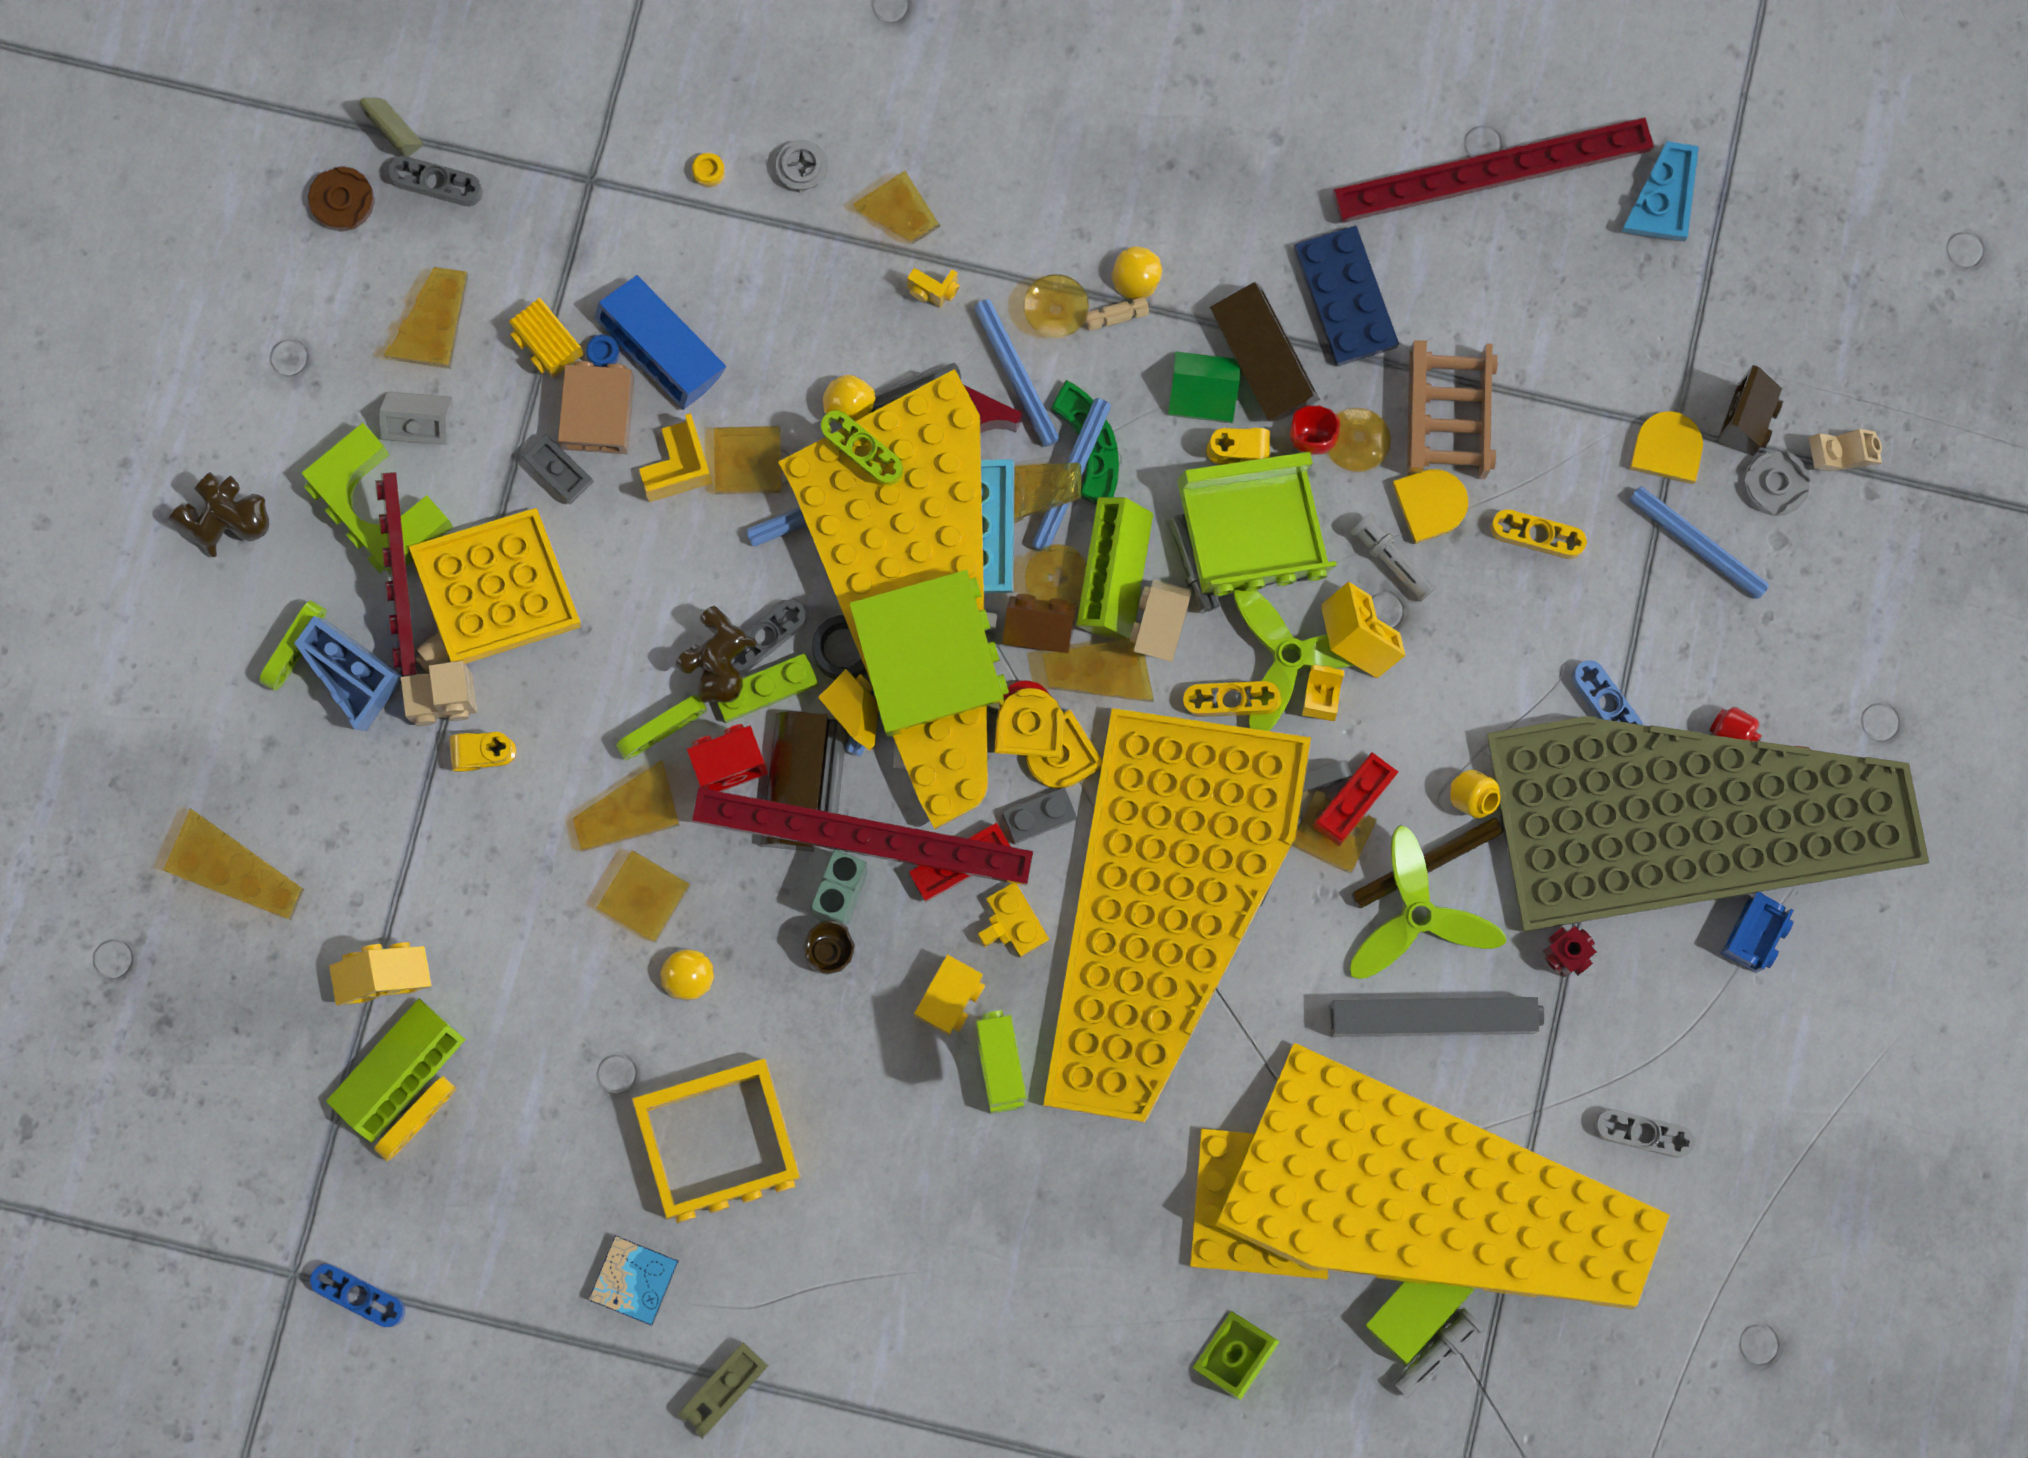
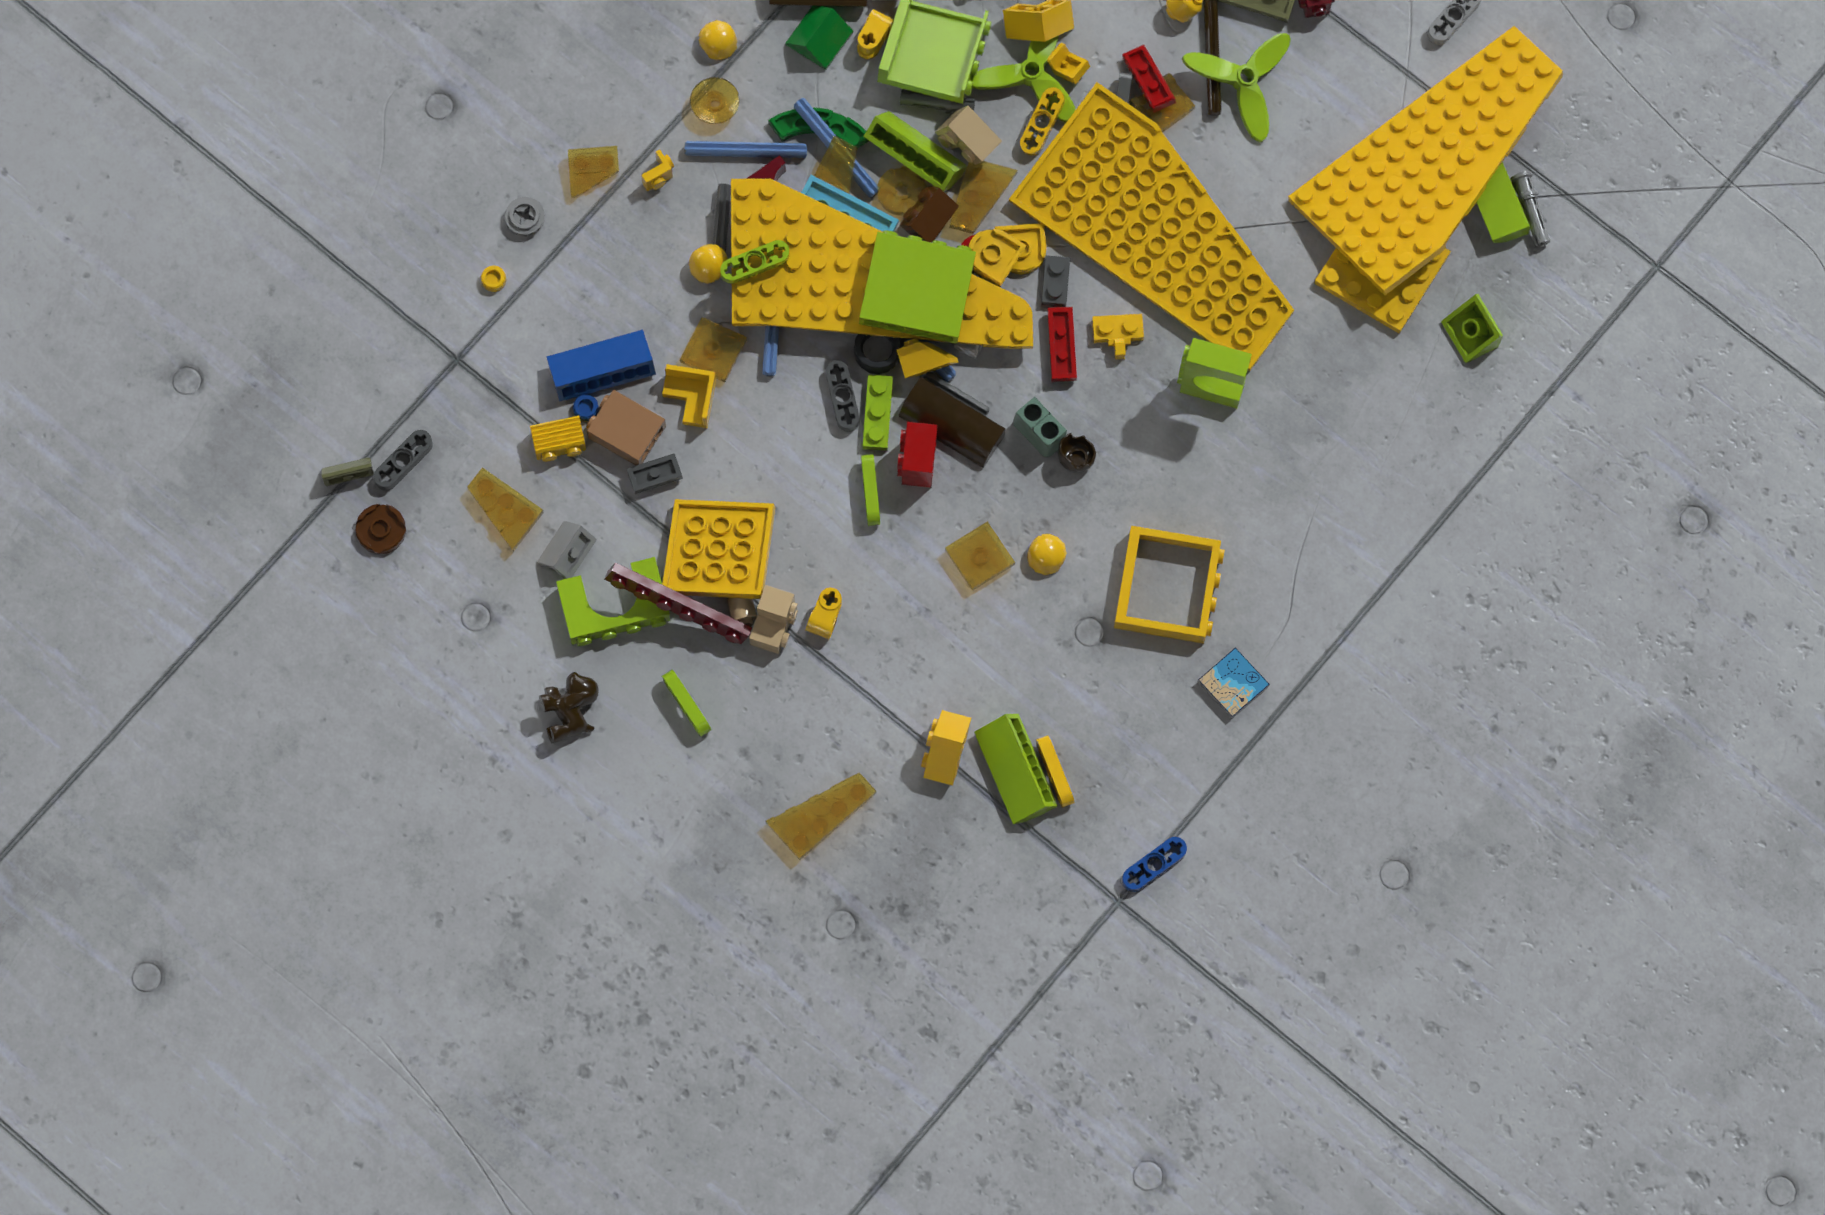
camera: 60 degrees left, 5 degrees down
medium blue wedge [295,616,404,731] -> none
clear yellow wing [573,760,680,852] -> none
dark brown animal [675,605,757,703] -> none
olive plate [677,1342,769,1439] -> none
dark red plate [692,787,1033,886] -> none
yellow brick [914,954,985,1037] -> none
tan axle [1085,297,1149,331] -> none
dark grey brick [1330,997,1544,1037] -> none

